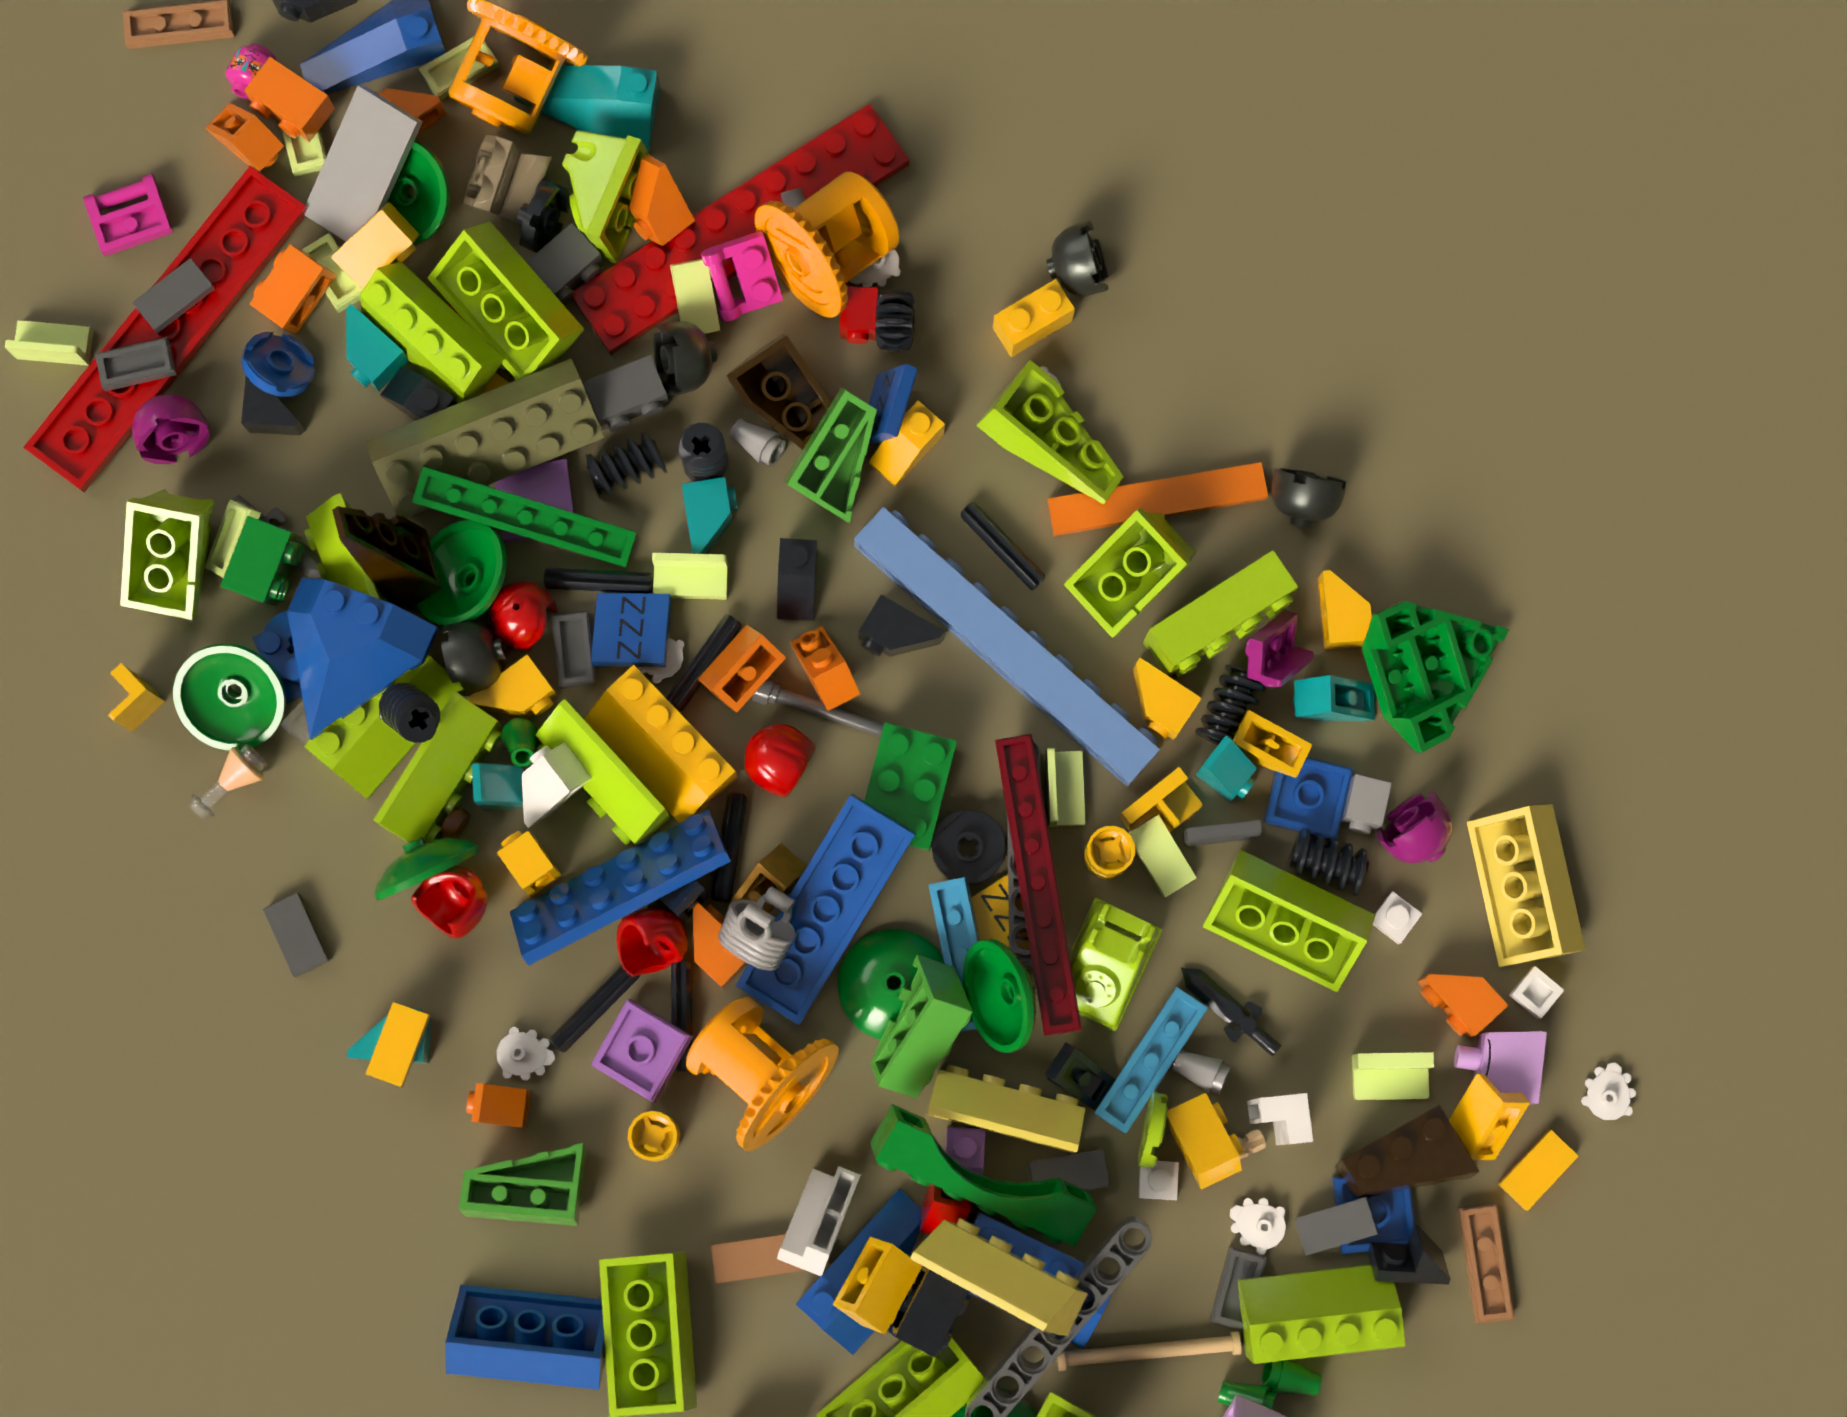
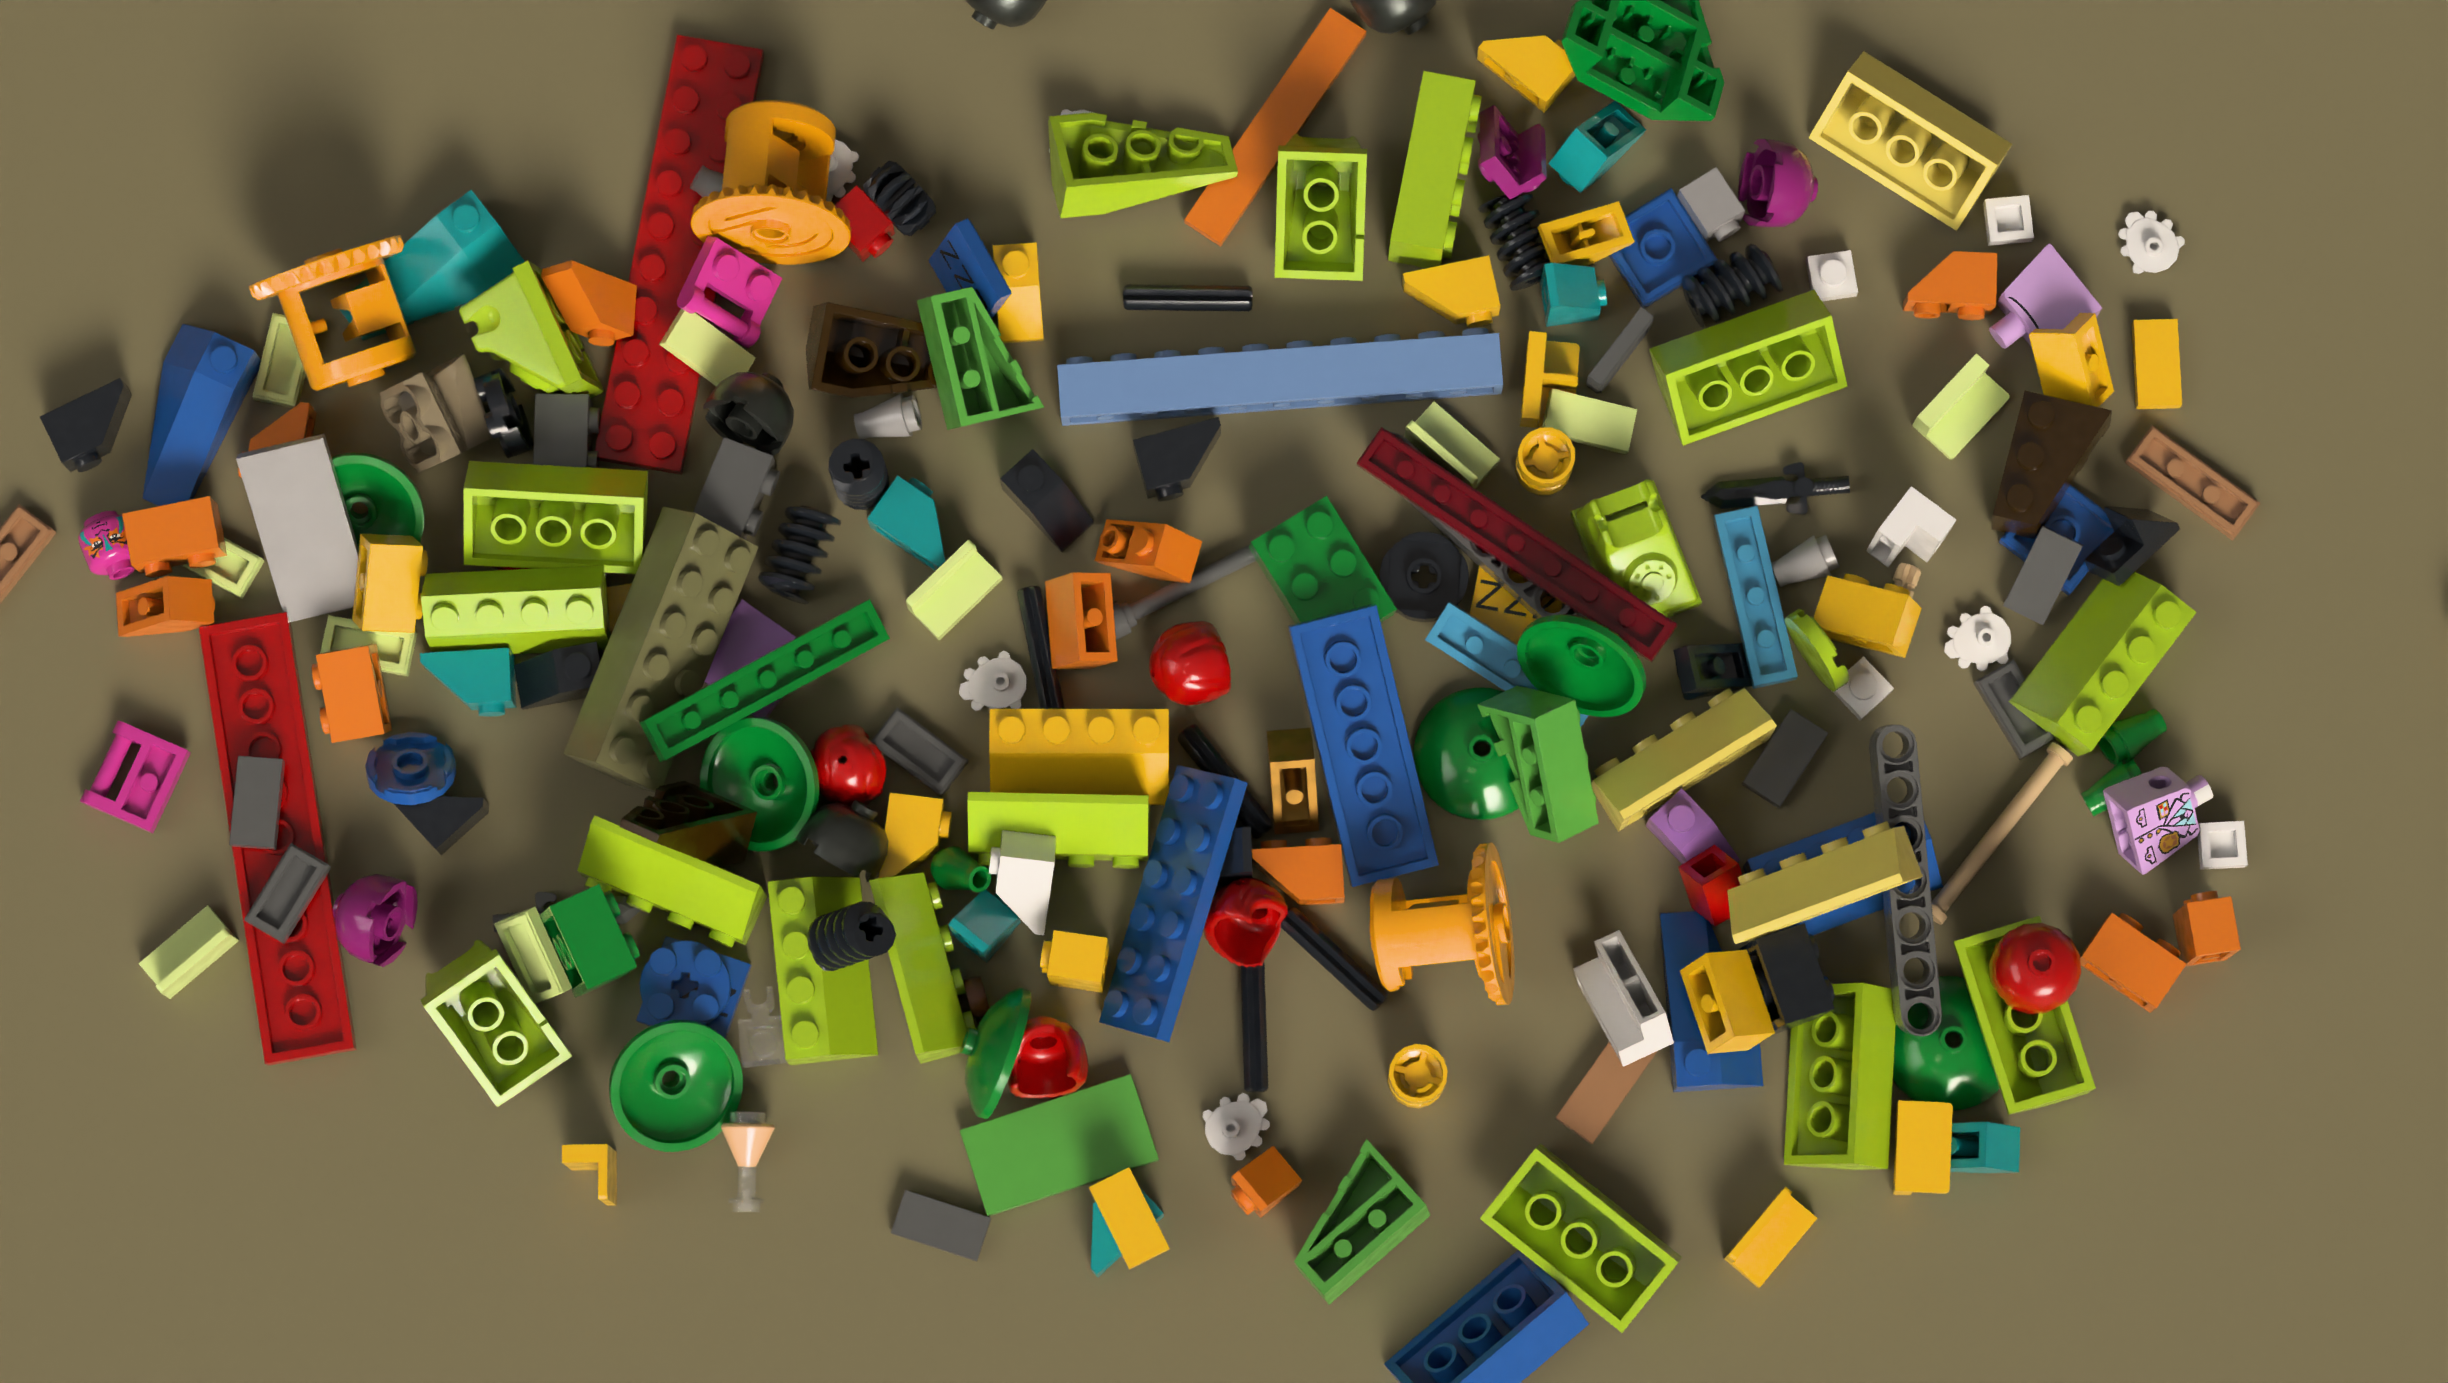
camera: 40 degrees left, 0 degrees up
blue wedge [287,578,439,740] -> none
black axle [544,567,653,594] -> none
blue tile [591,593,672,667] -> none
medium lavender tile [591,999,693,1103] -> none
light grey piece [717,886,797,971] -> none
green arch [870,1104,1097,1247] -> none
yellow brick [992,279,1075,358] -> none
none -> bright green tile [960,1074,1159,1217]

